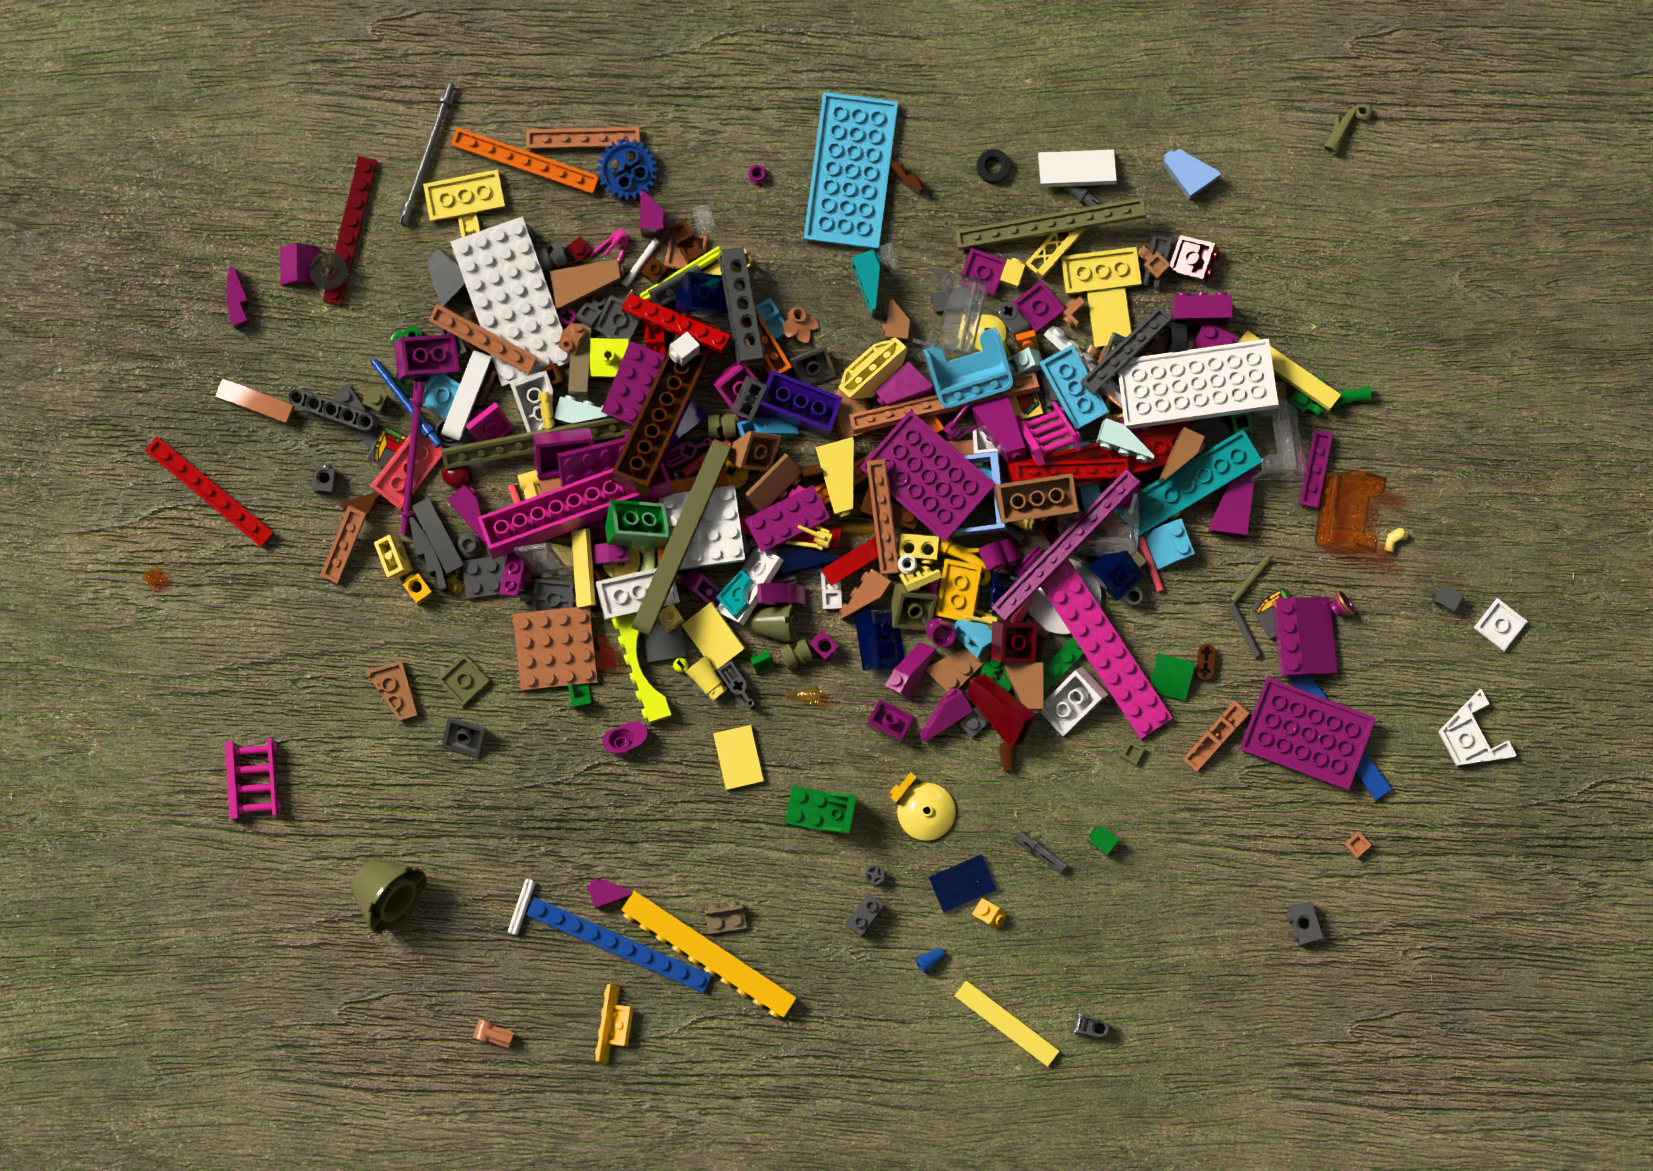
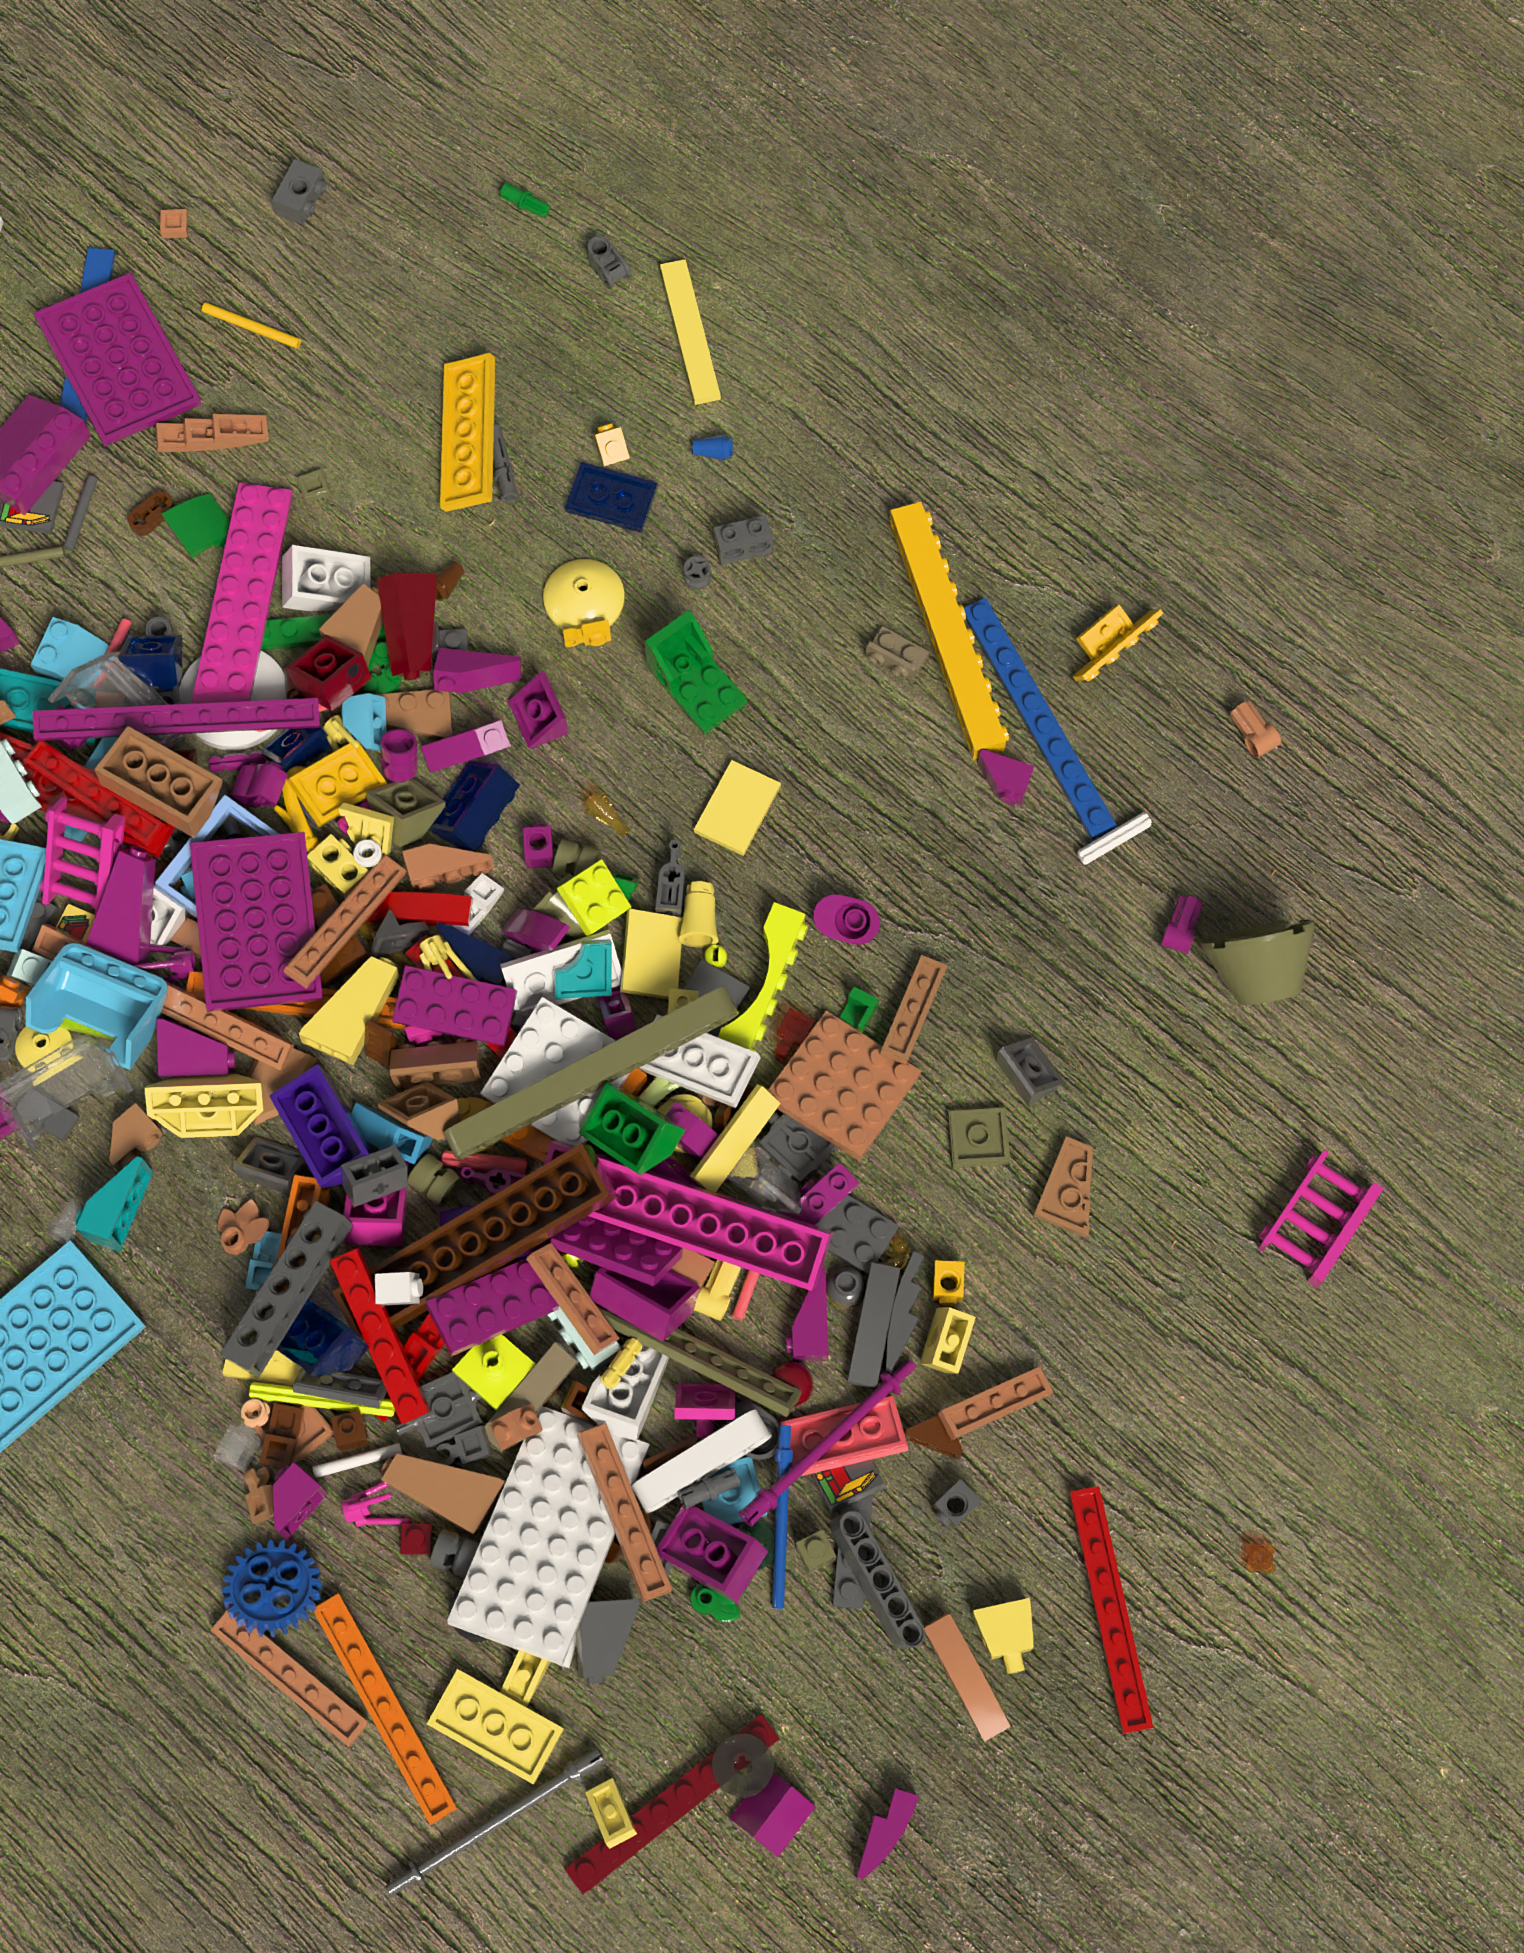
camera: 140 degrees left, 10 degrees down
magenta bush [559,307,576,326] -> none
magenta plate [748,165,767,184] -> none
green brick [1088,826,1119,856] -> none
none -> yellow bar [202,302,301,349]
none -> light nougat plate [241,1399,270,1428]
none -> medium nougat plate [244,1467,274,1524]
none -> flat silver slope [370,910,429,957]
none -> yellow plate [440,353,495,512]
none -> green axle [500,182,551,218]
none -> nougat plate [526,1243,620,1355]
none -> neon yellow plate [557,859,631,937]
none -> light yellow plate [585,1778,637,1849]
none -> dark grey pin [678,1468,740,1510]
none -> medium nougat plate [880,955,948,1065]
none -> light yellow torso [971,1598,1033,1674]
none -> magenta piece [1161,895,1203,955]

